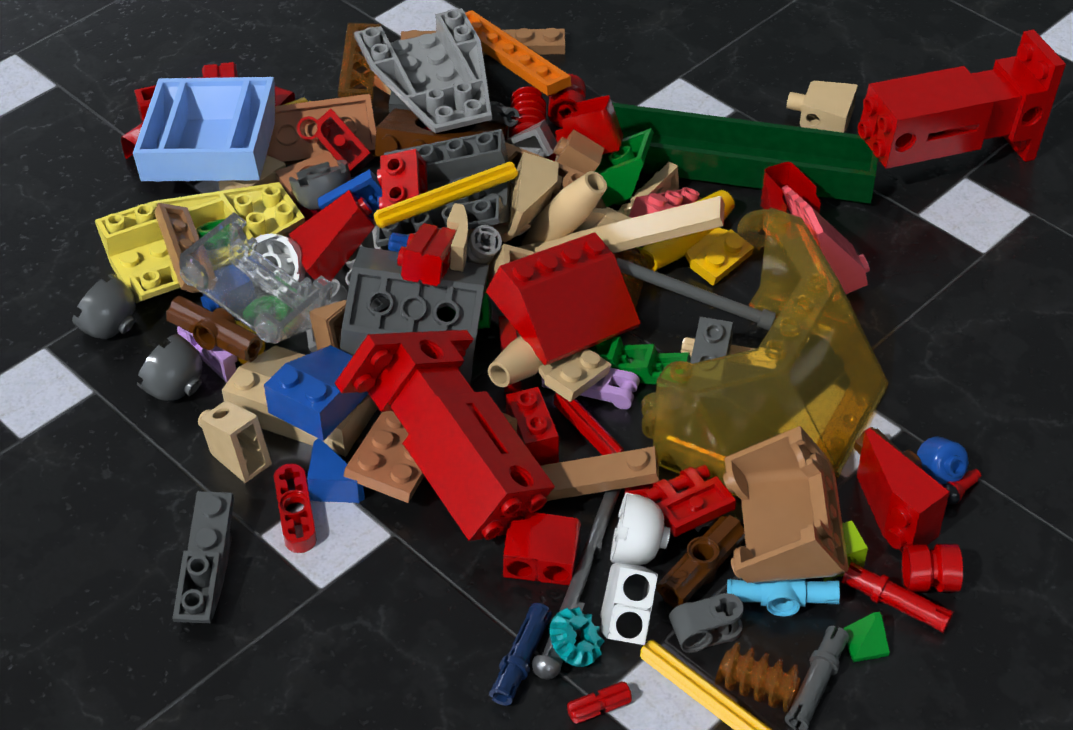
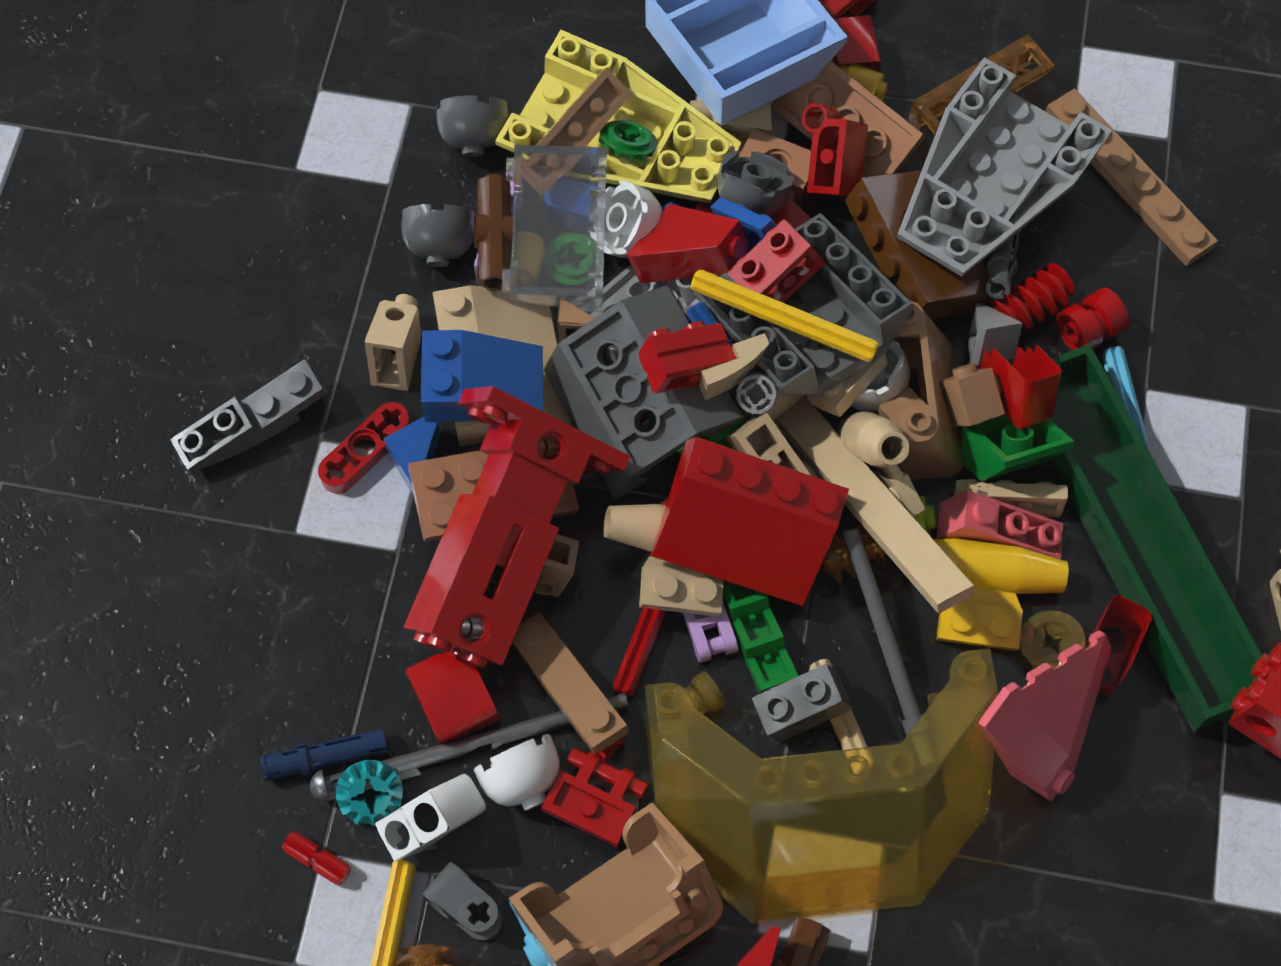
camera: 55 degrees right, 20 degrees up
orange plate [465,10,571,96] -> none
red brick [506,387,559,466] -> none
tan slope [507,152,562,236] -> none
reddish brown piece [657,515,745,608] -> none

